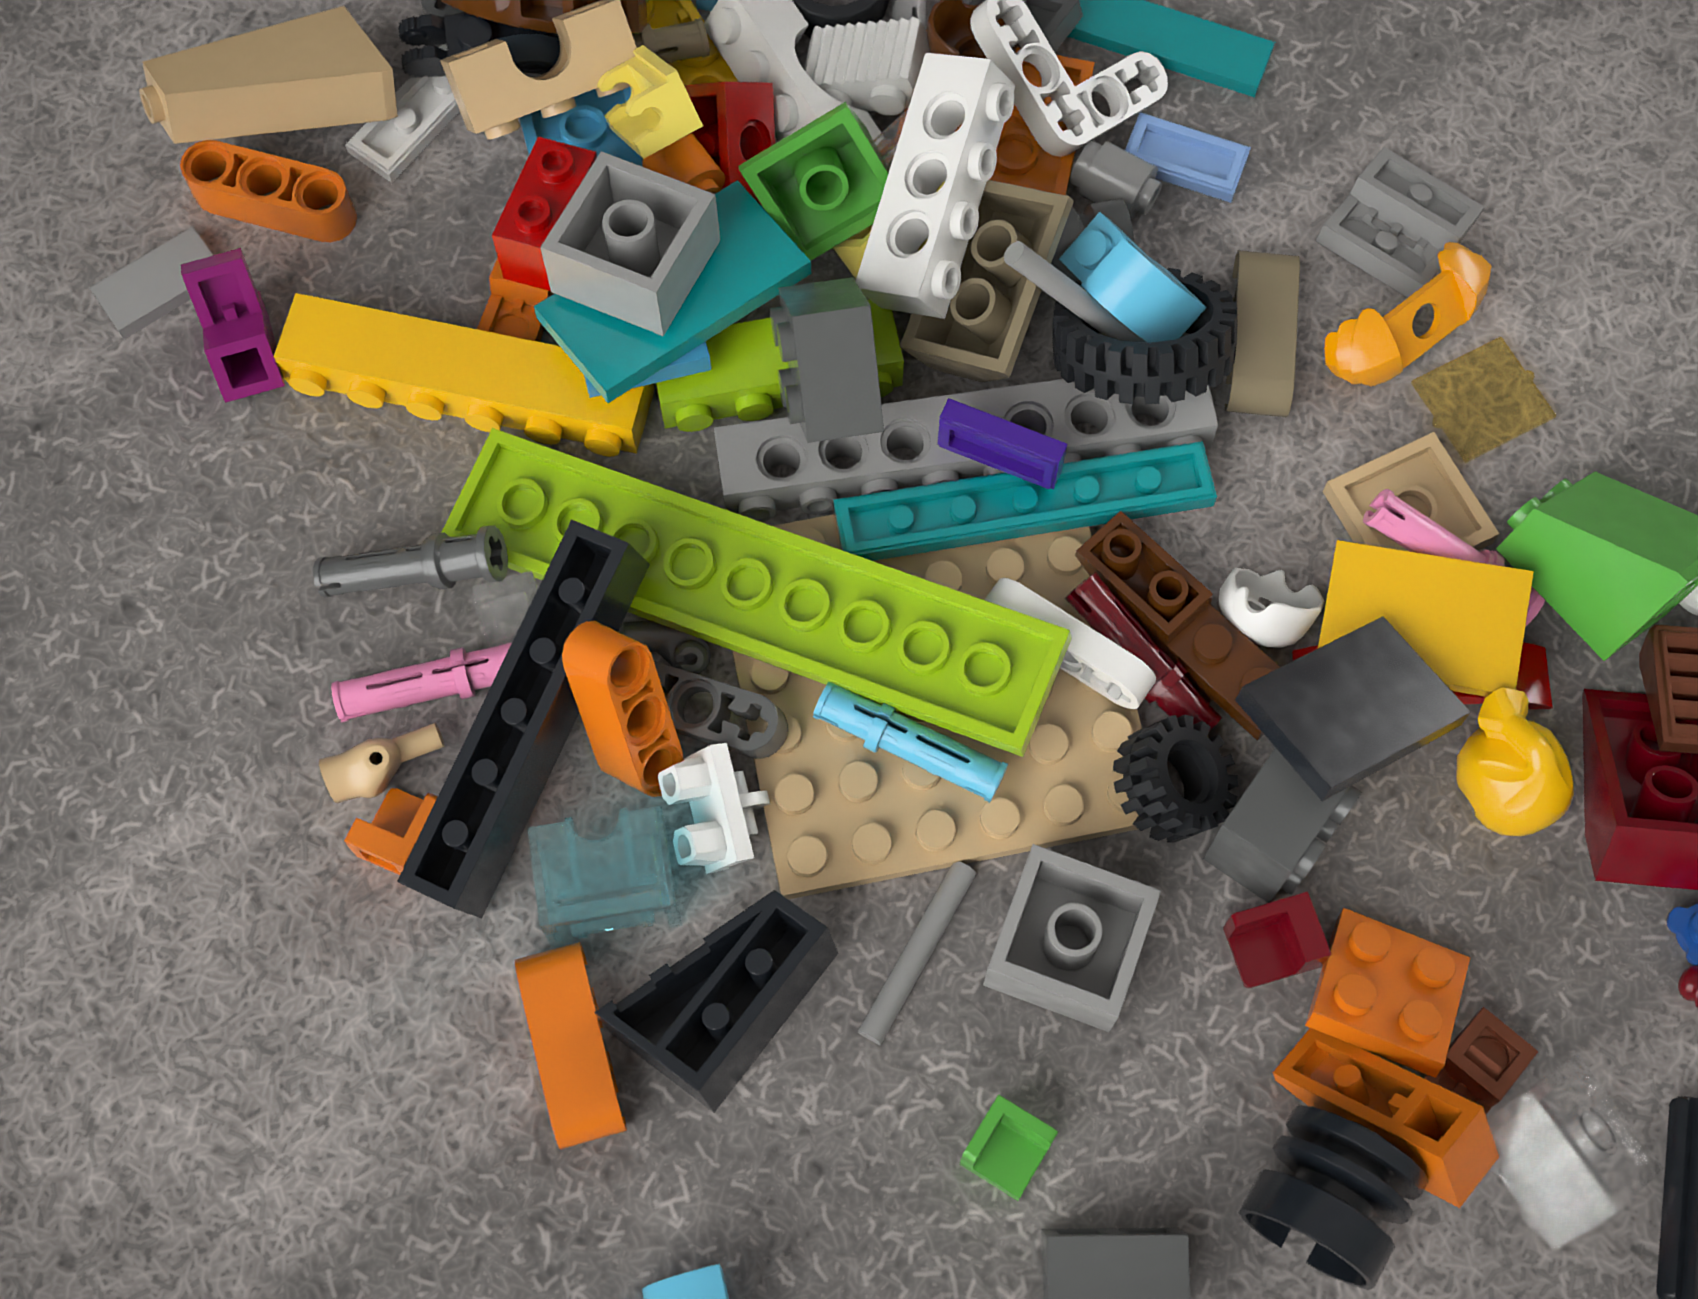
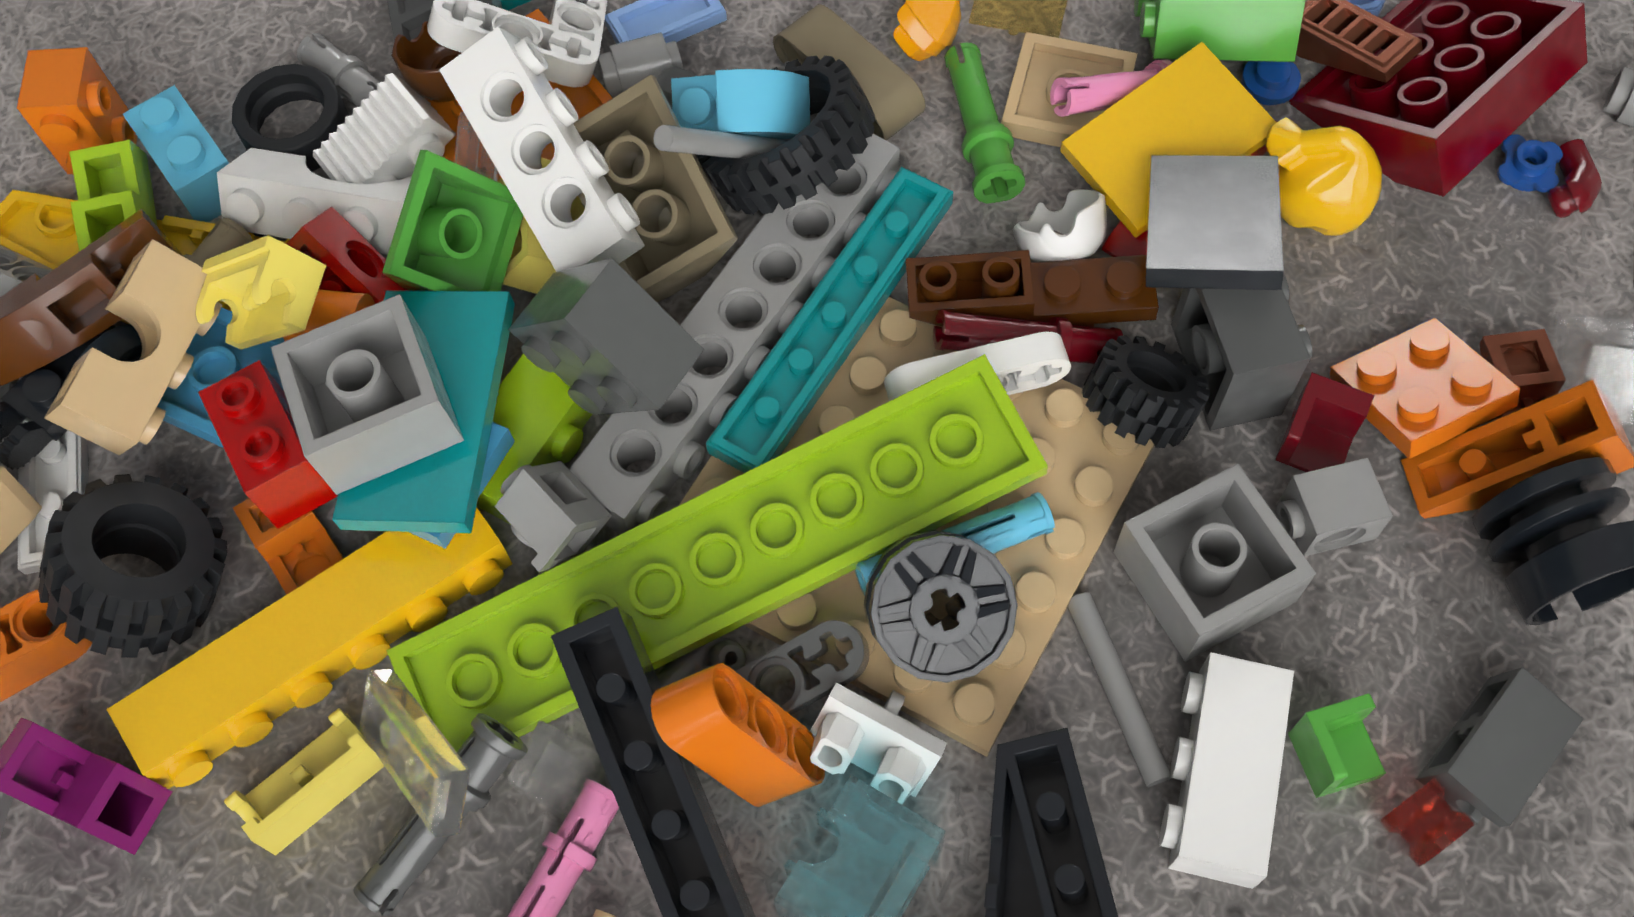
camera: 45 degrees left, 5 degrees down
dark purple tile [937,398,1068,490] -> none
none -> black tyre [38,474,228,658]
none -> light yellow hinge [224,708,387,856]
none -> clear tile [359,669,470,838]
none -> light grey brick [495,461,612,572]
none -> wheel [864,530,1018,683]
none -> bright green pin [944,42,1025,204]
none -> white brick [1159,652,1294,889]
none -> blue plate [1241,61,1301,105]
none -> light grey brick [1276,458,1393,557]
none -> clear red wheel [1379,778,1476,867]

